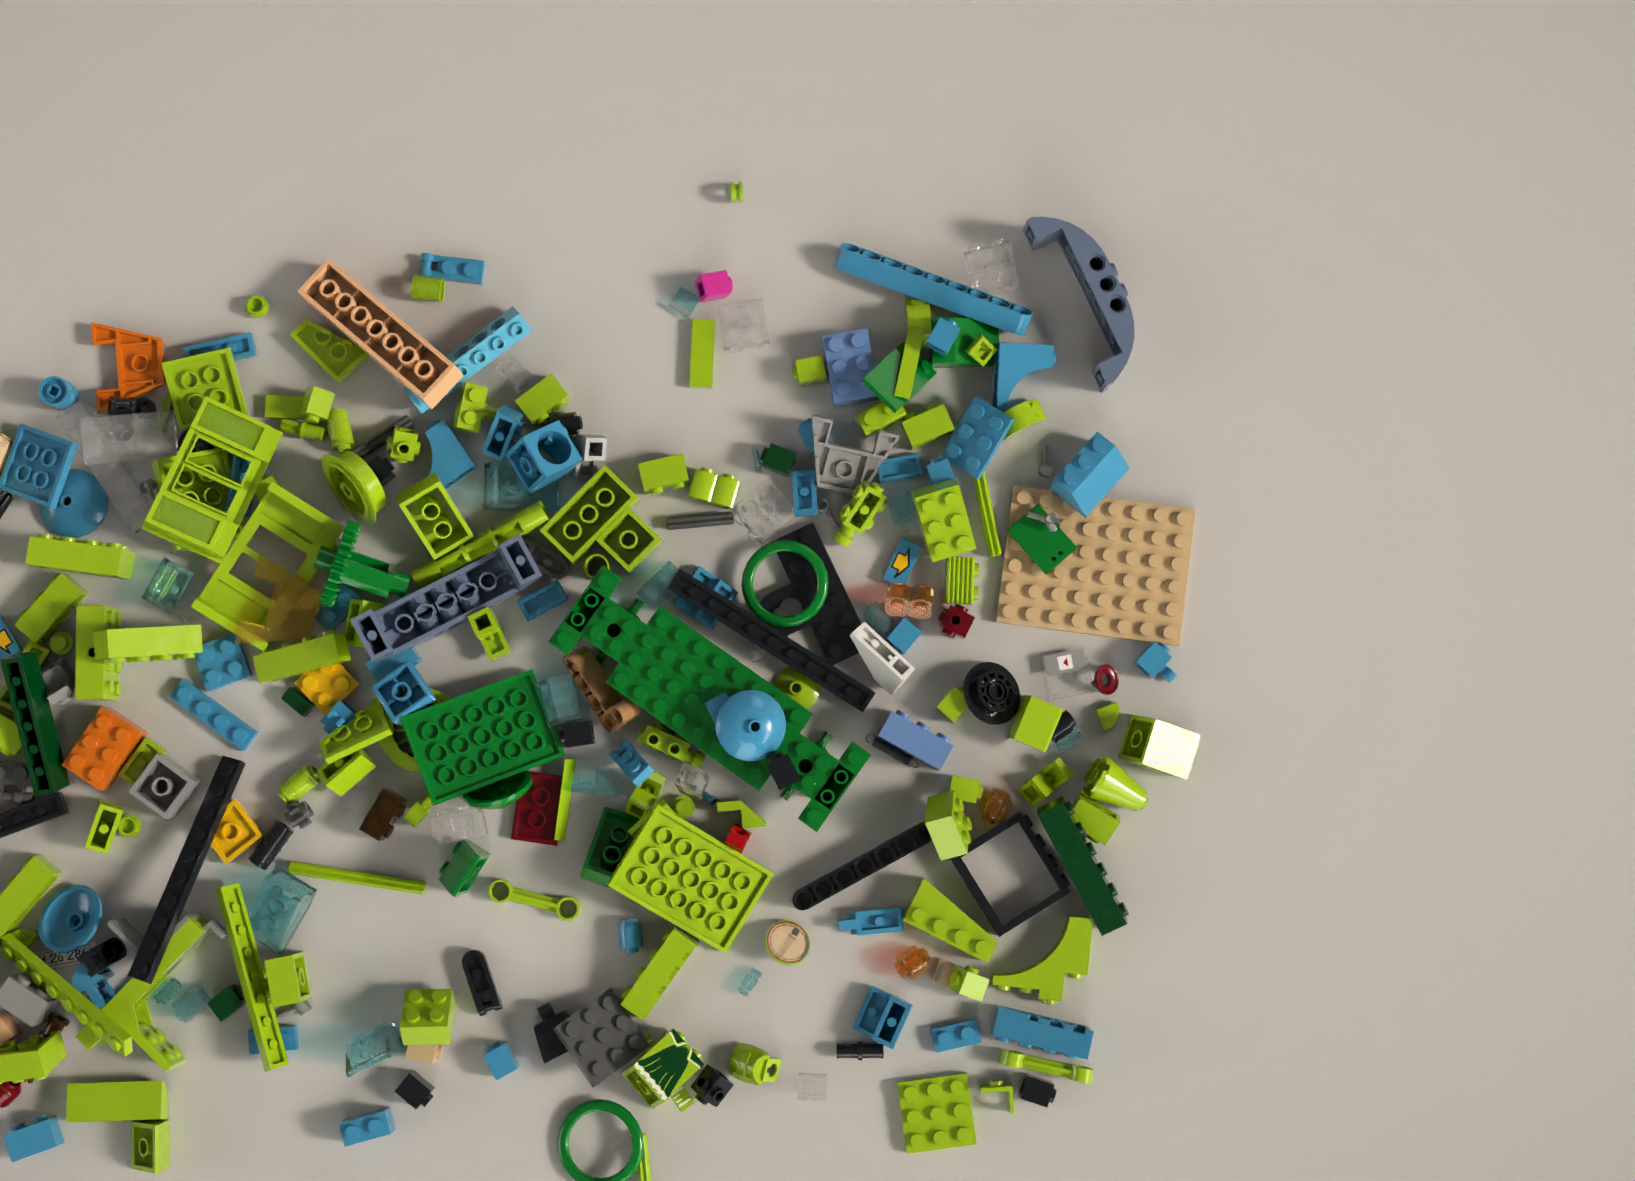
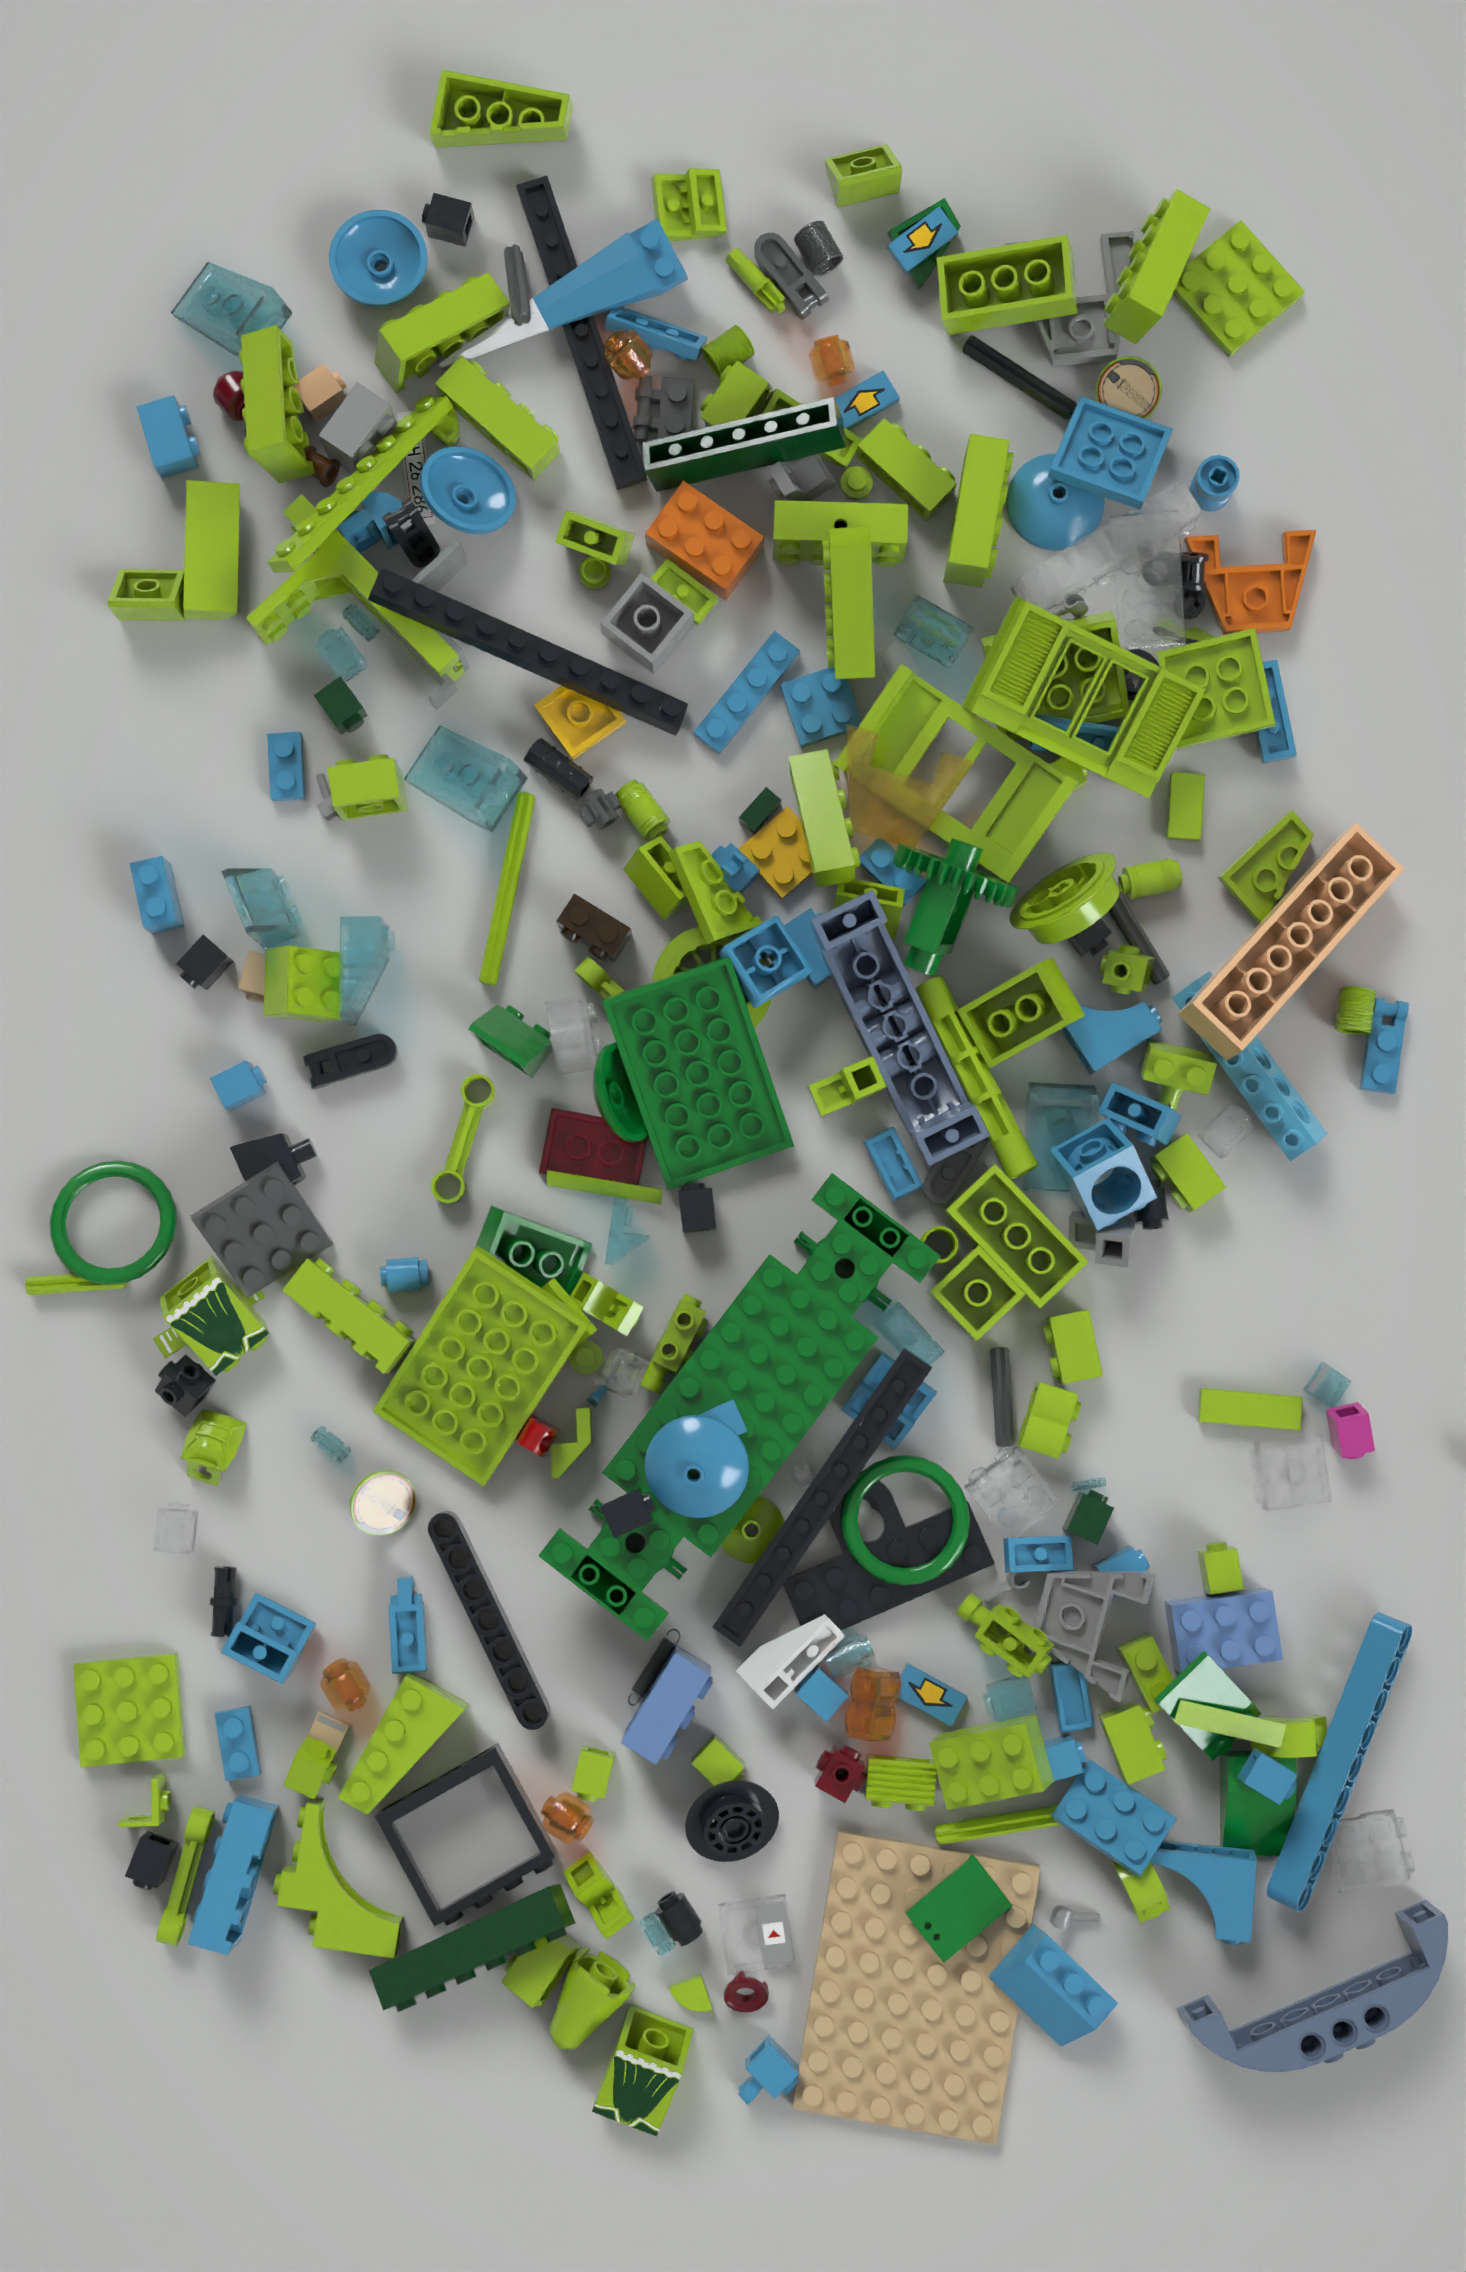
camera: 90 degrees right, 0 degrees up
lime plate [215,883,289,1072] -> none
lime plate [246,295,269,318] -> none
lime axle [280,419,327,442] -> none
lime brick [299,386,335,424] -> none
clear light blue brick [536,673,583,727] -> none
medium nougat beam [563,646,641,733] -> none
dark azure plate [609,738,655,787] -> none
lime brick [925,790,972,861] -> none
lime tile [965,334,998,367] -> none
lime slope [1007,695,1063,753] -> none
light grey hand [1027,512,1061,532] -> none
none -> clear light blue slope [340,916,395,1026]

